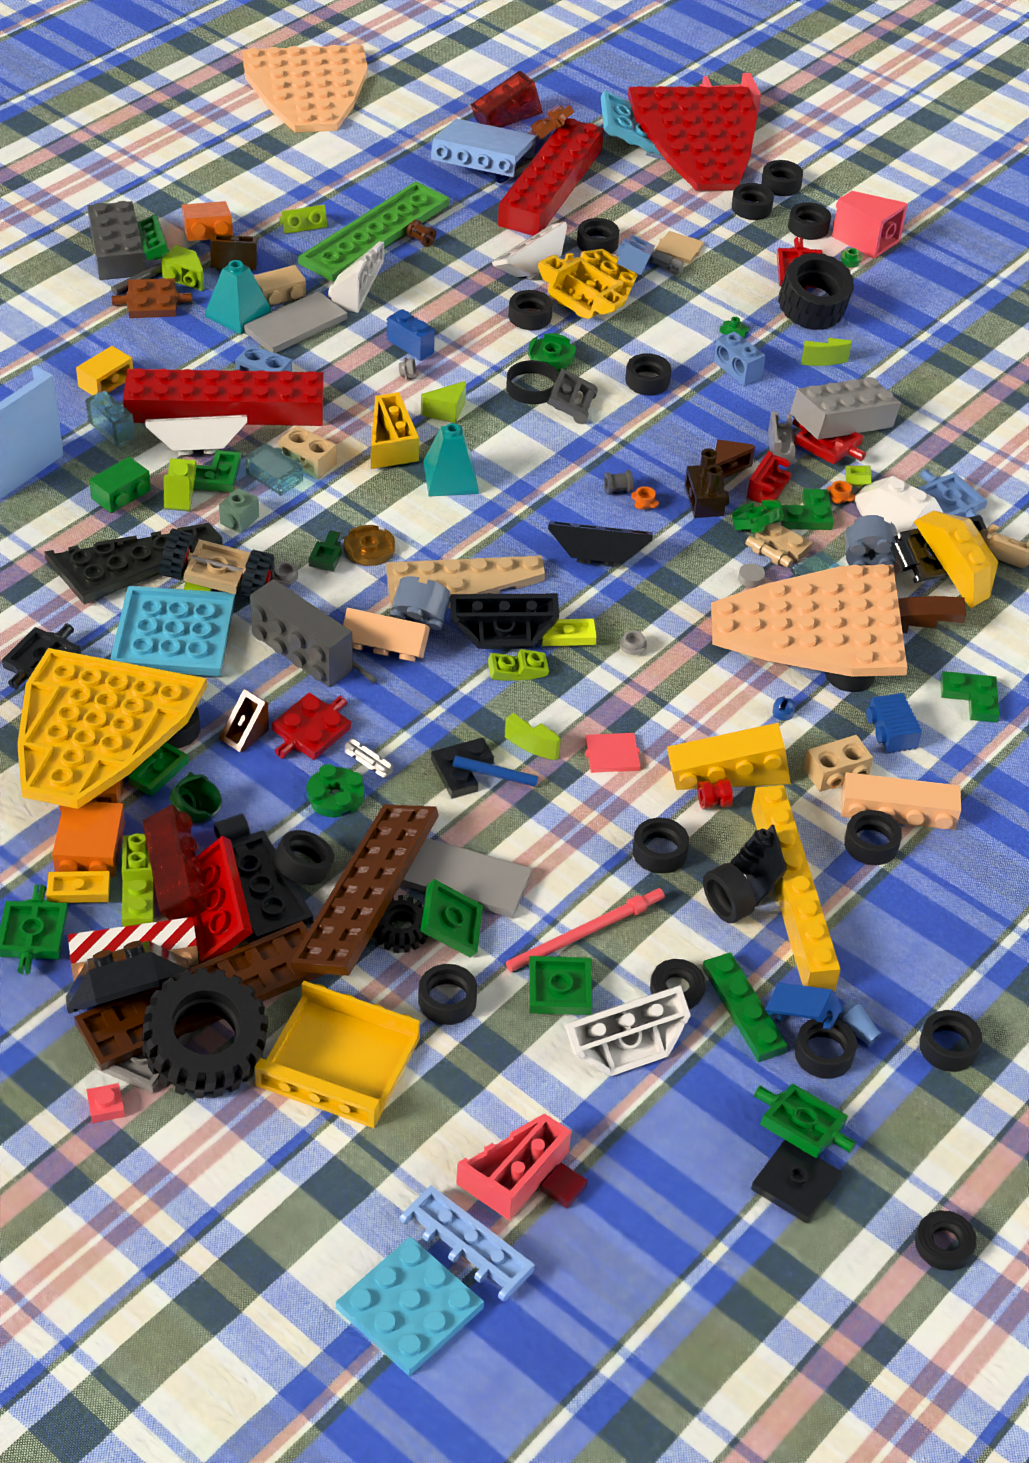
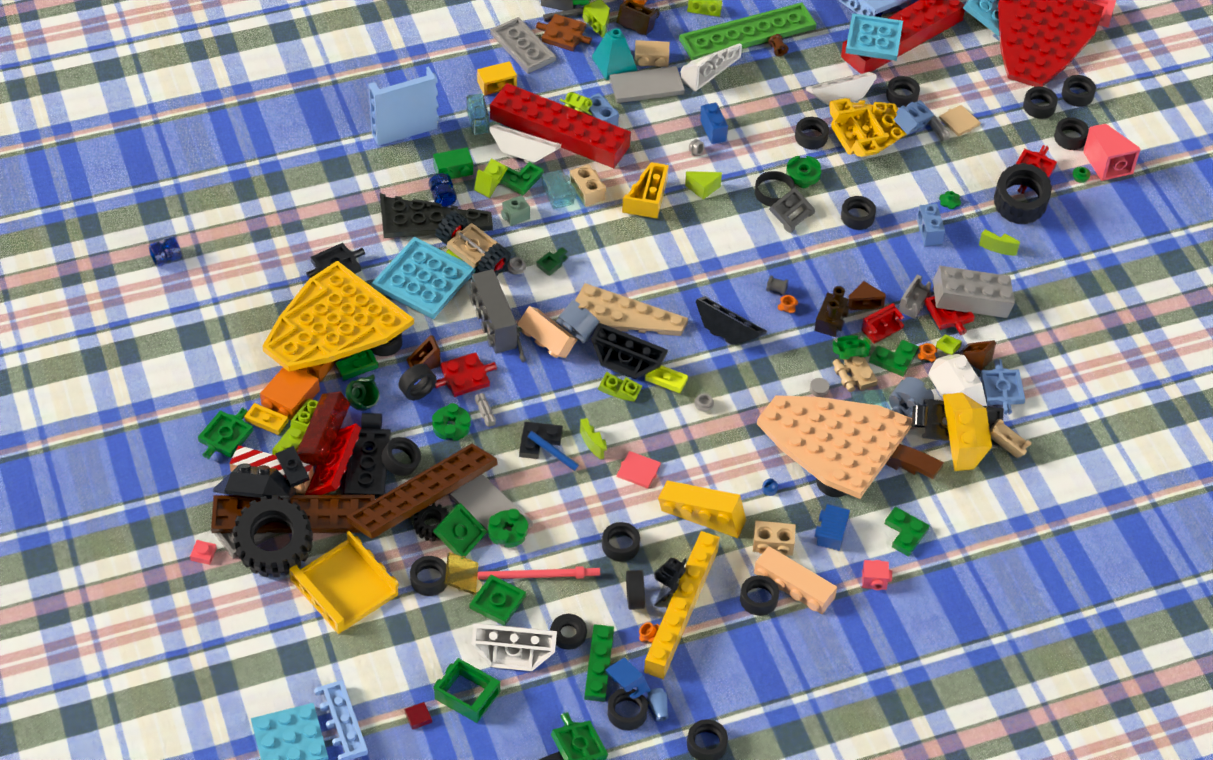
camera: 30 degrees right, 5 degrees up
pearl gold tile [343,525,395,566] -> none
teal slope [423,423,479,497] -> none
coral wedge [456,1113,571,1221] -> none
red wheel [698,779,733,810] -> none
none -> black plate [275,446,310,488]
none -> black tyre [398,363,437,401]
none -> clear blue wheel [428,173,457,207]
none -> green window [433,658,500,723]
none -> clear yellow piece [445,552,478,595]
none -> green plate [488,509,528,548]
none -> light grey tile [490,17,556,74]
none -> lime hinge [559,92,592,115]
none -> orange plate [639,622,660,643]
none -> medium azure plate [845,13,903,61]
none -> coral brick [862,560,892,590]
none -> reddish brown slope [958,340,996,371]

